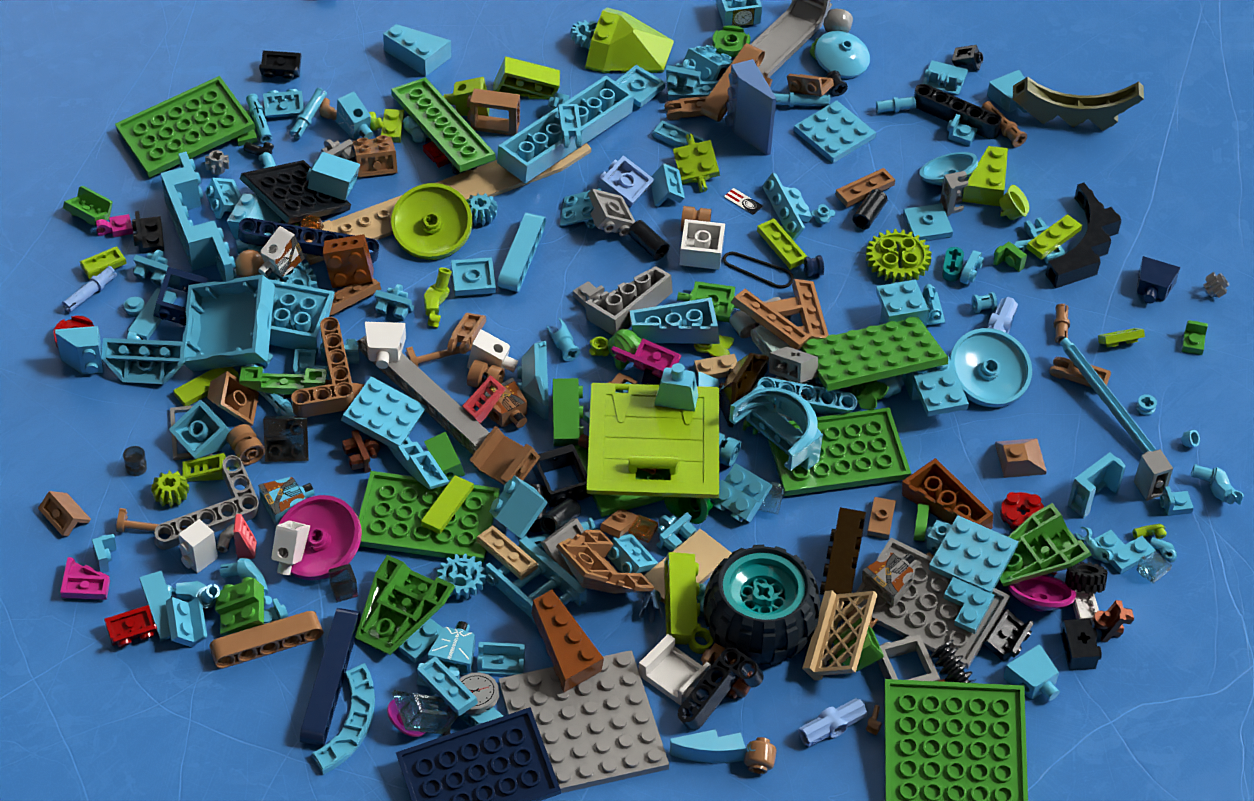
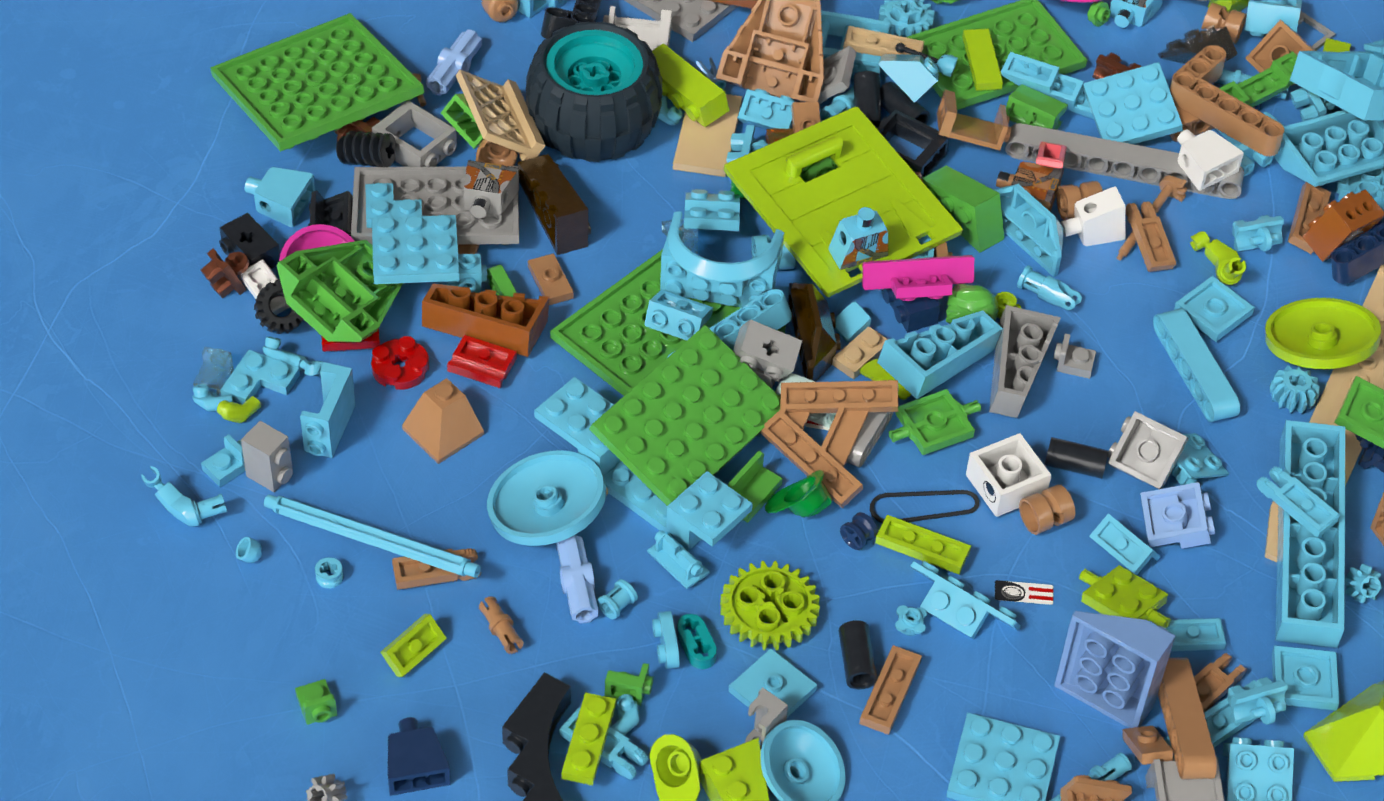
camera: 145 degrees right, 0 degrees up
none -> red plate [447,335,517,388]
none -> medium azure bracket [644,290,713,341]
none -> bright green panel [727,451,782,523]
none -> green piece [765,470,832,517]
none -> hinge [895,43,958,77]

